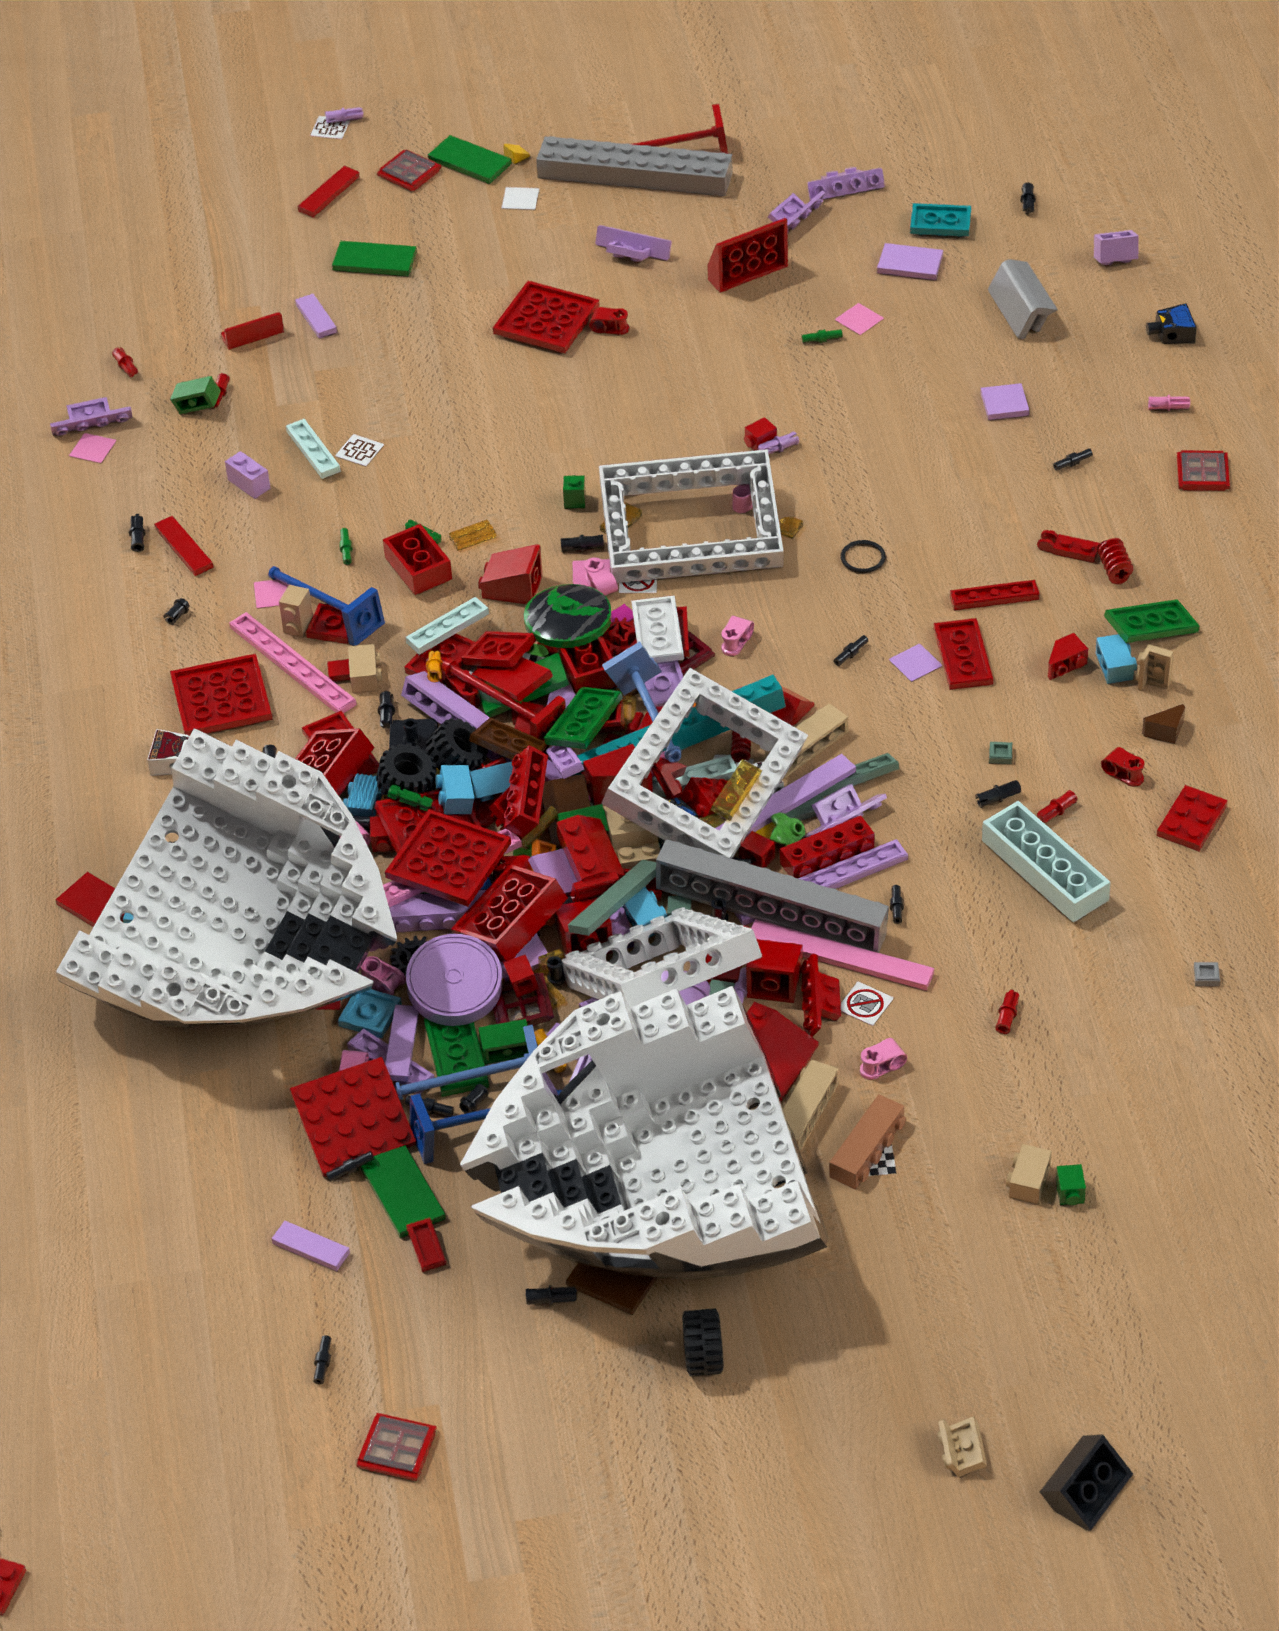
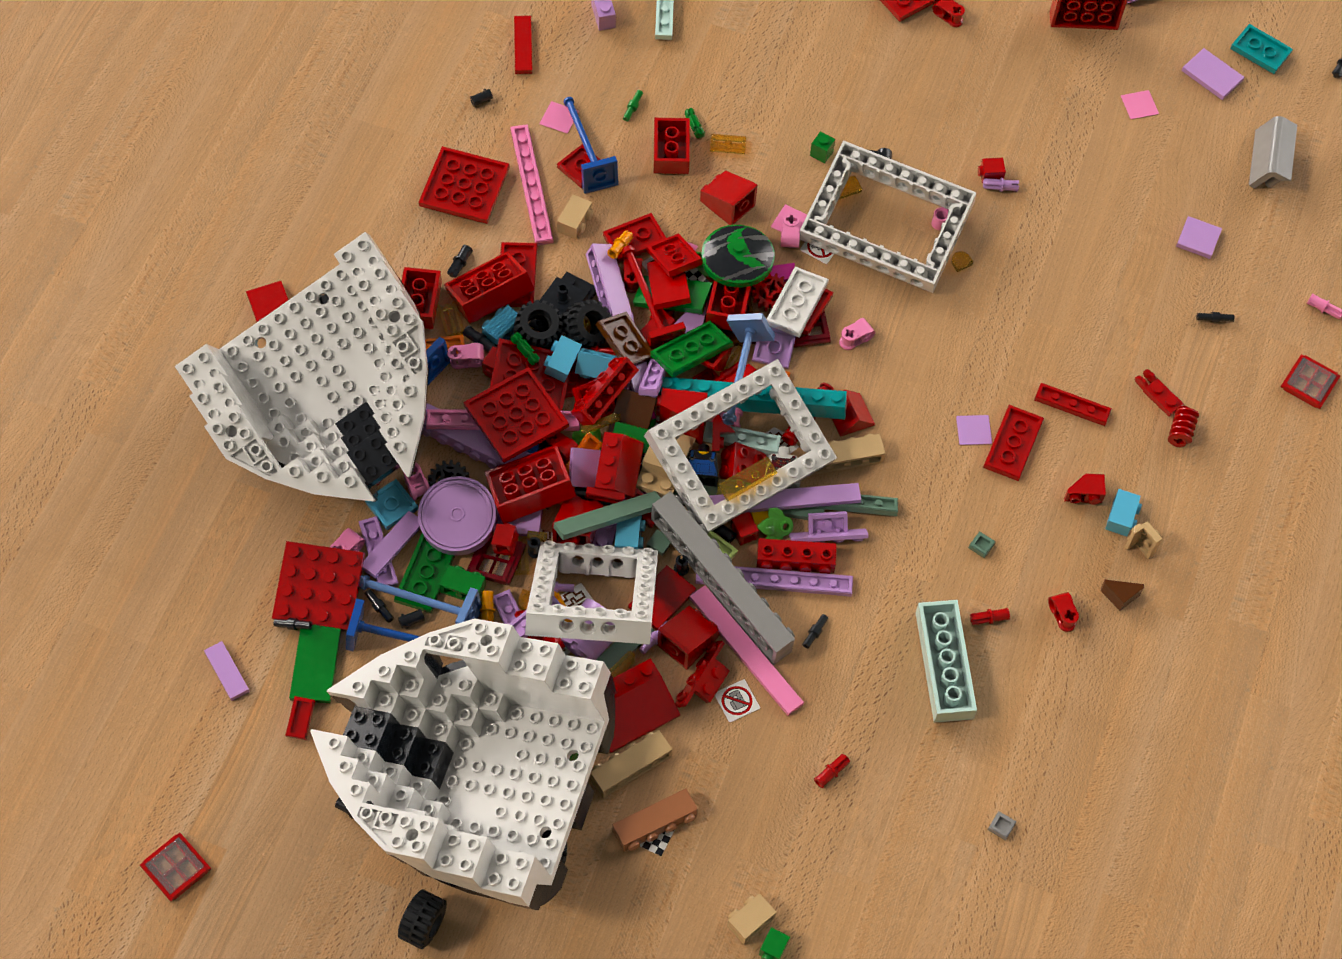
camera: 25 degrees right, 15 degrees up
black axle [129,514,146,552] -> none
torso [147,729,189,776] -> none
tan brick [279,585,313,637] -> none
black bar [313,1335,332,1384] -> none
red tile [327,659,350,682] -> none
white sticker [335,434,384,466] -> none
black axle [377,691,395,729] -> none
light aqua plate [406,597,489,655] -> none
black pin [560,534,604,552] -> none
green bar [801,329,843,343] -> none
black bar [833,635,869,666] -> none
black tyre [841,540,886,573] -> none
bright pink piece [860,1038,907,1080] -> none
black axle [975,780,1021,808] -> none
green tile [1104,599,1200,643] -> none
red plate [1157,785,1228,852] -> none

